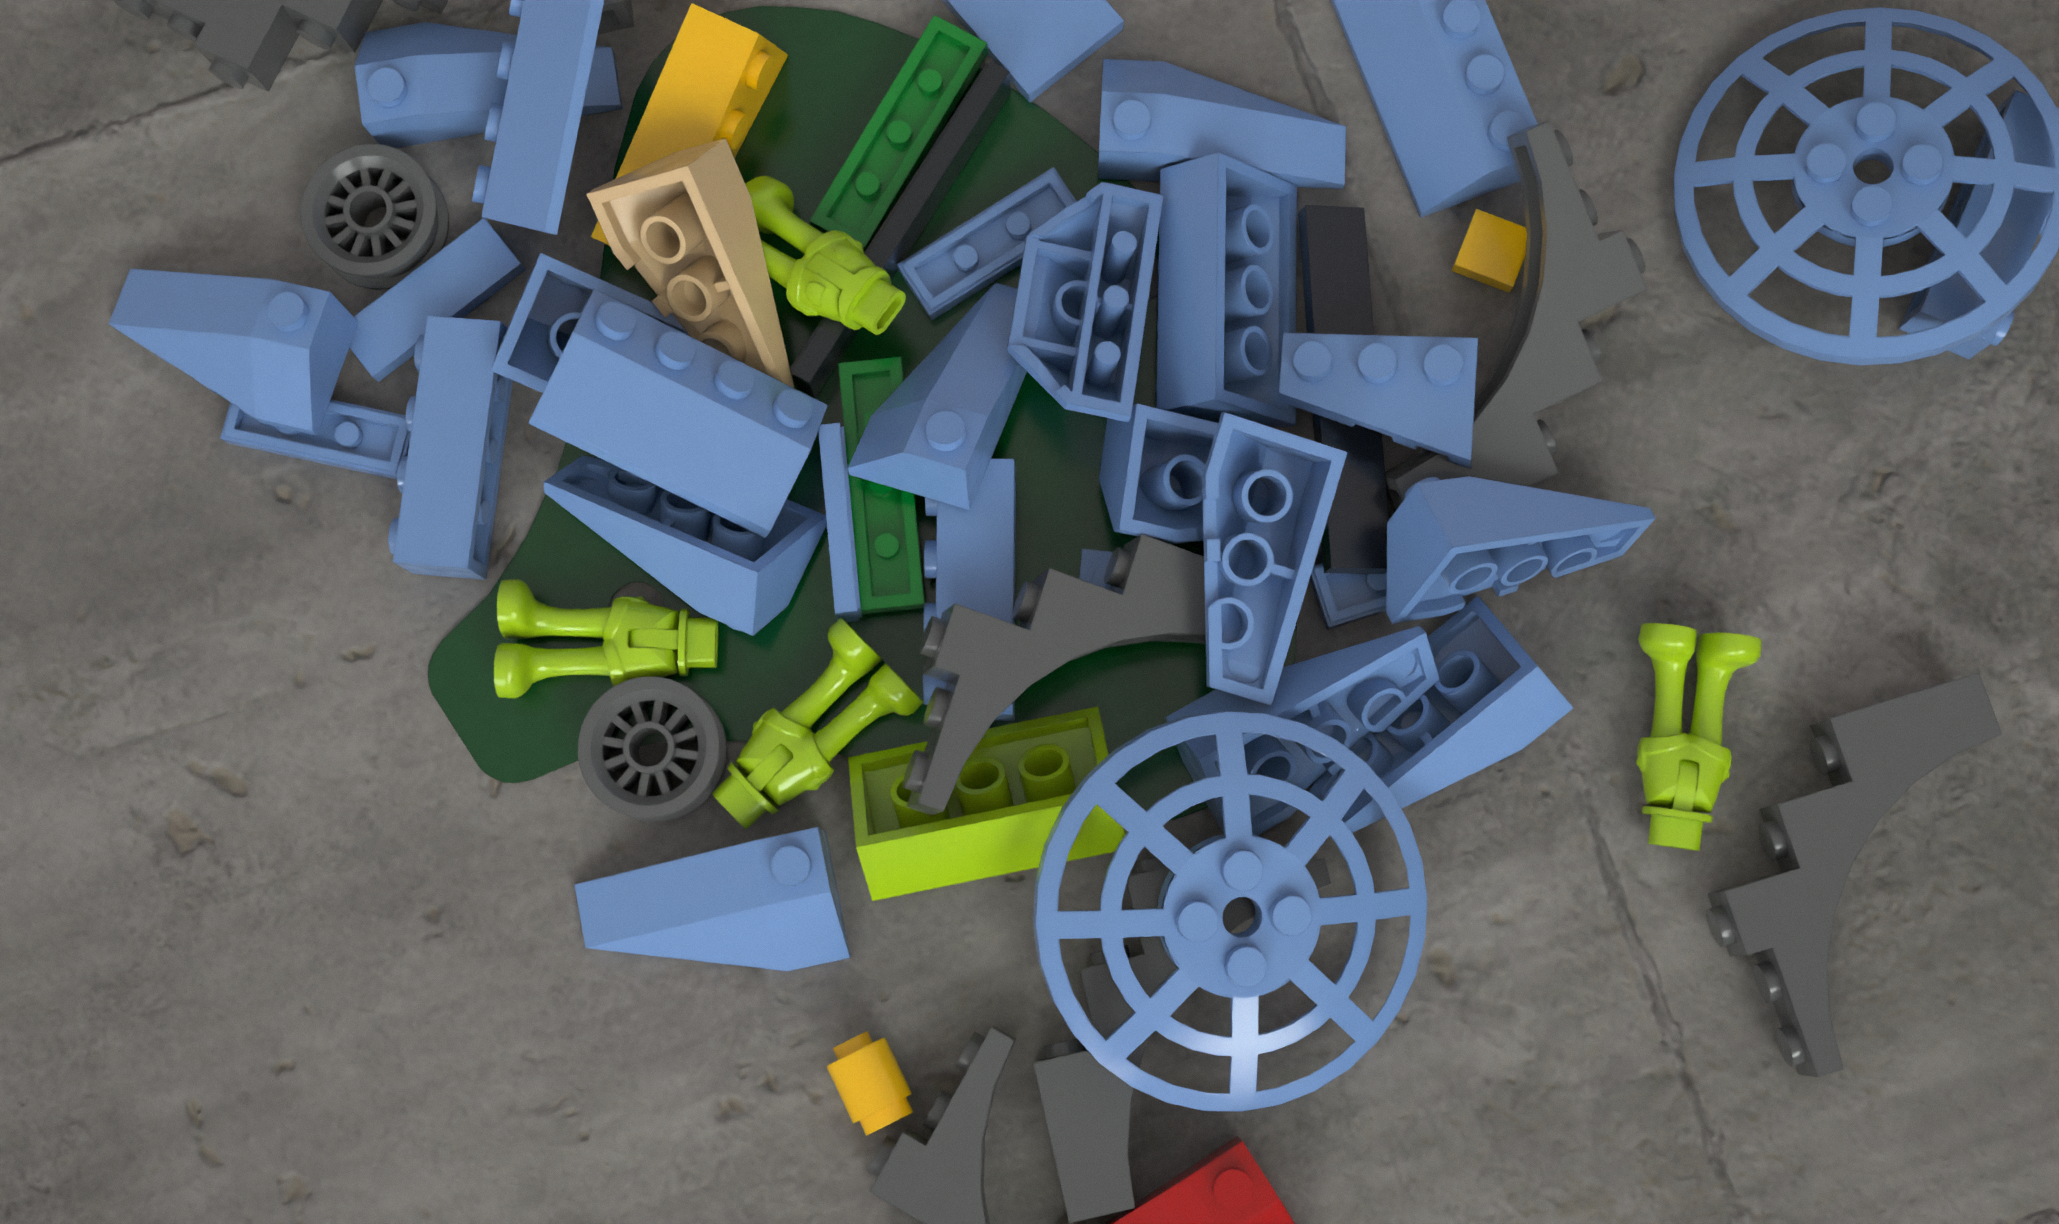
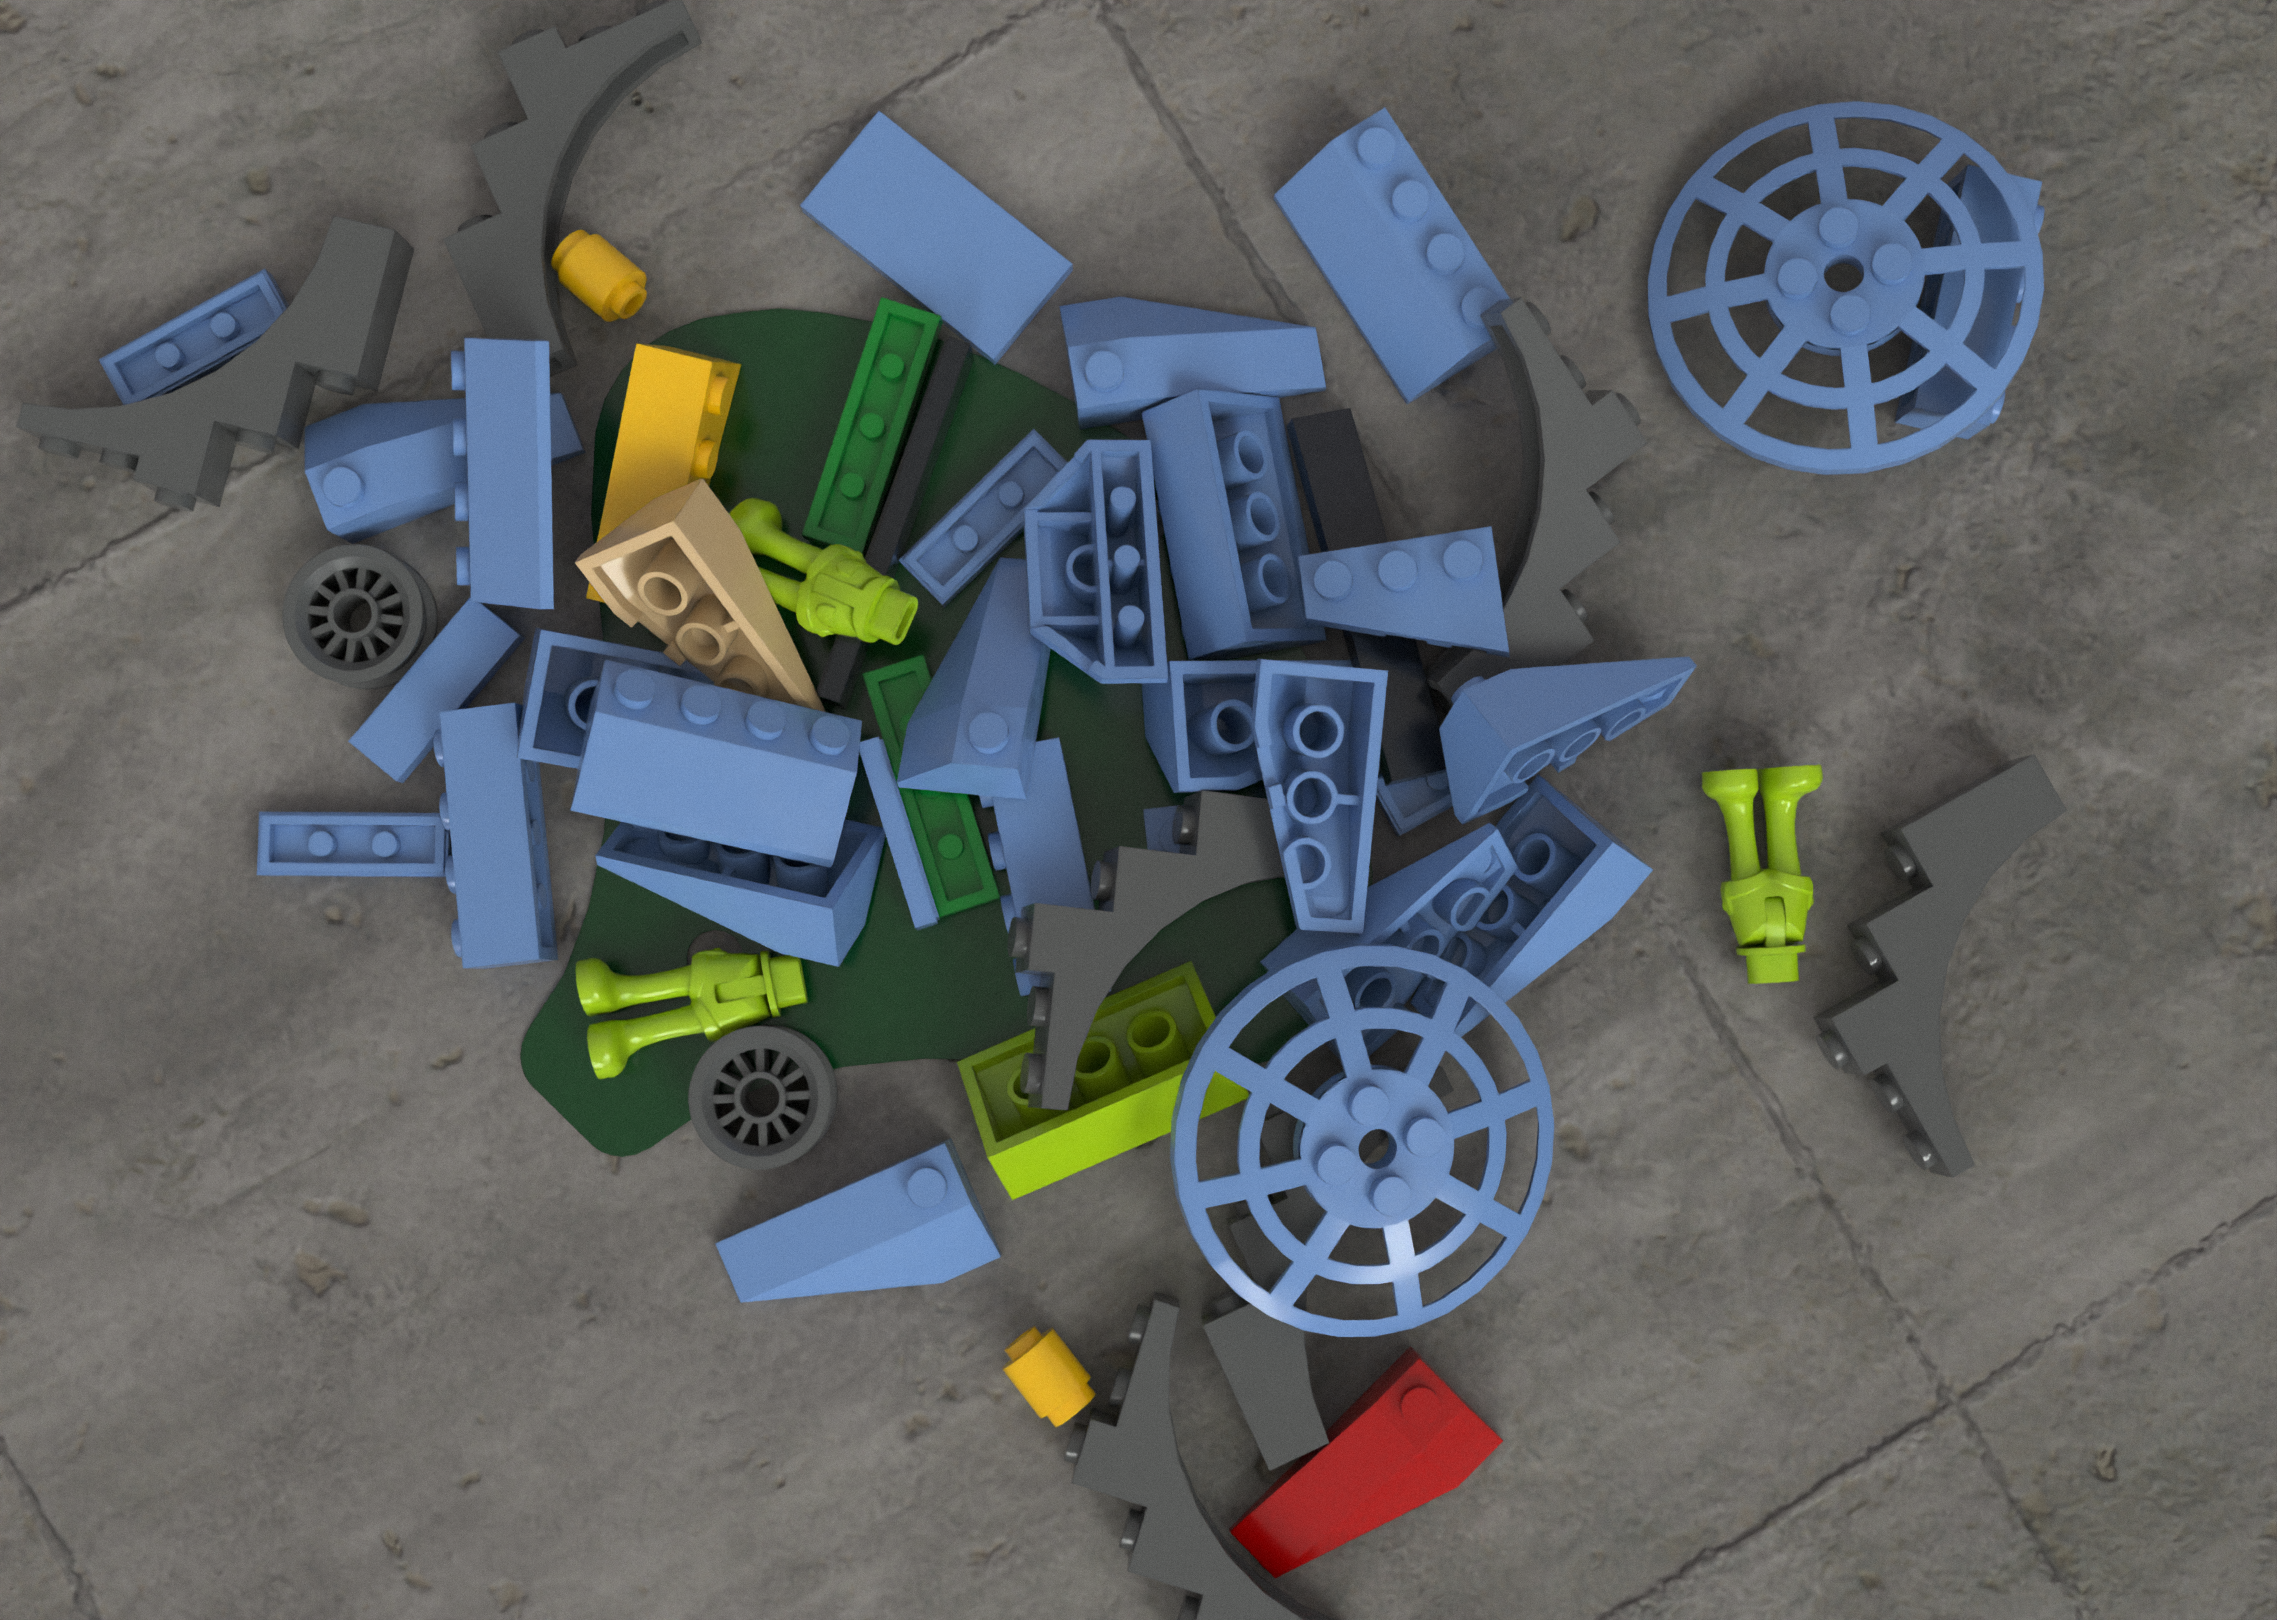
camera: 20 degrees left, 5 degrees up
medium blue wedge [109,269,358,435] -> none
lime piece [712,618,923,829] -> none
yellow tile [1451,209,1527,293] -> none

